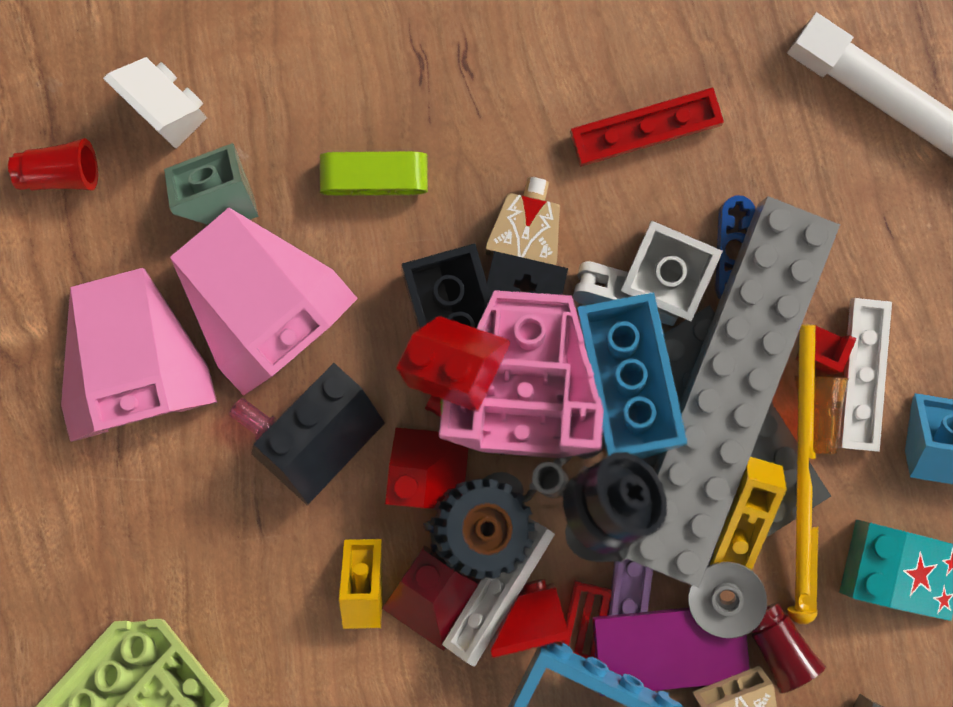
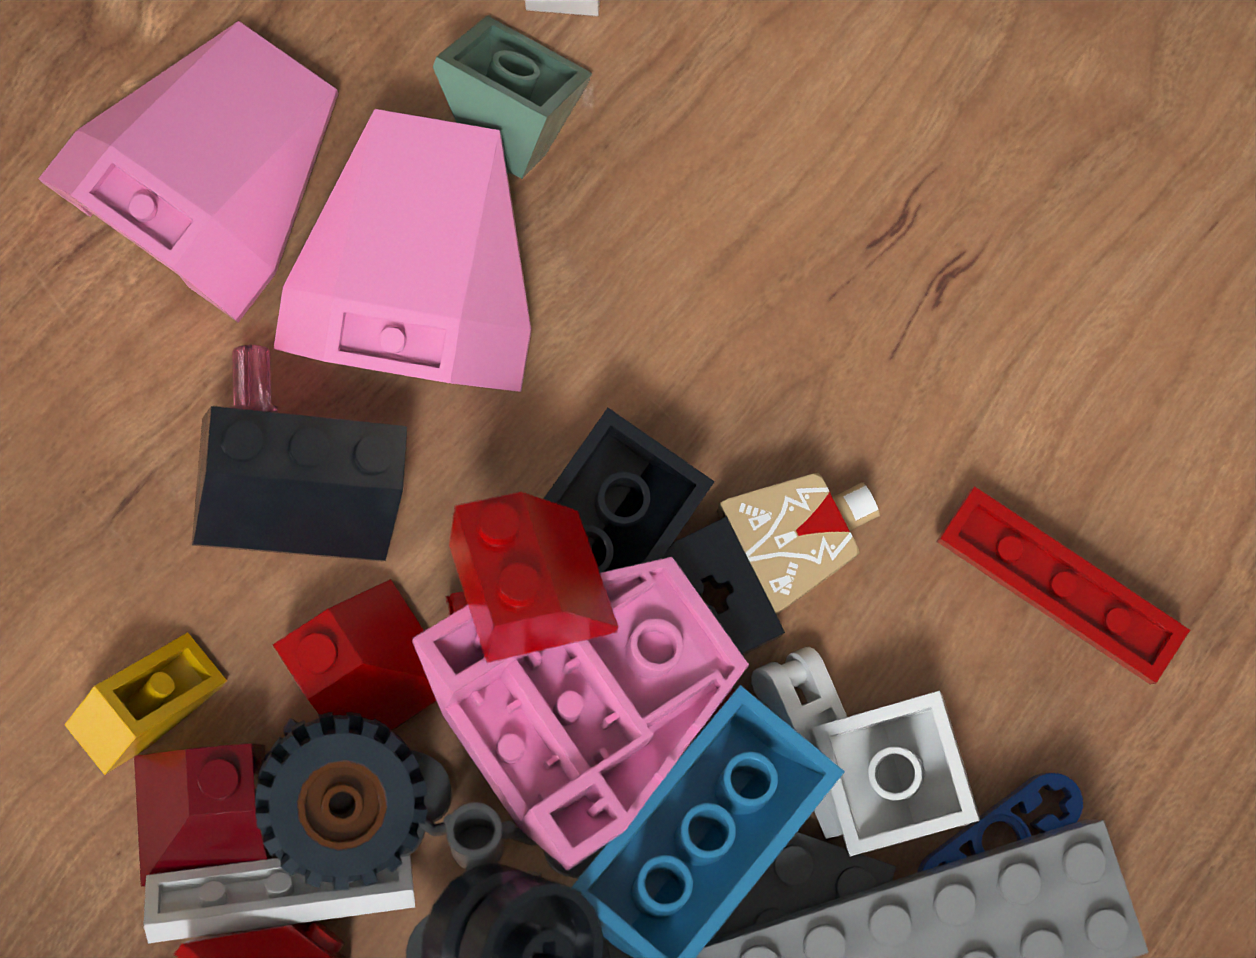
camera: 50 degrees right, 5 degrees down
lime beam [320,151,428,196] -> none

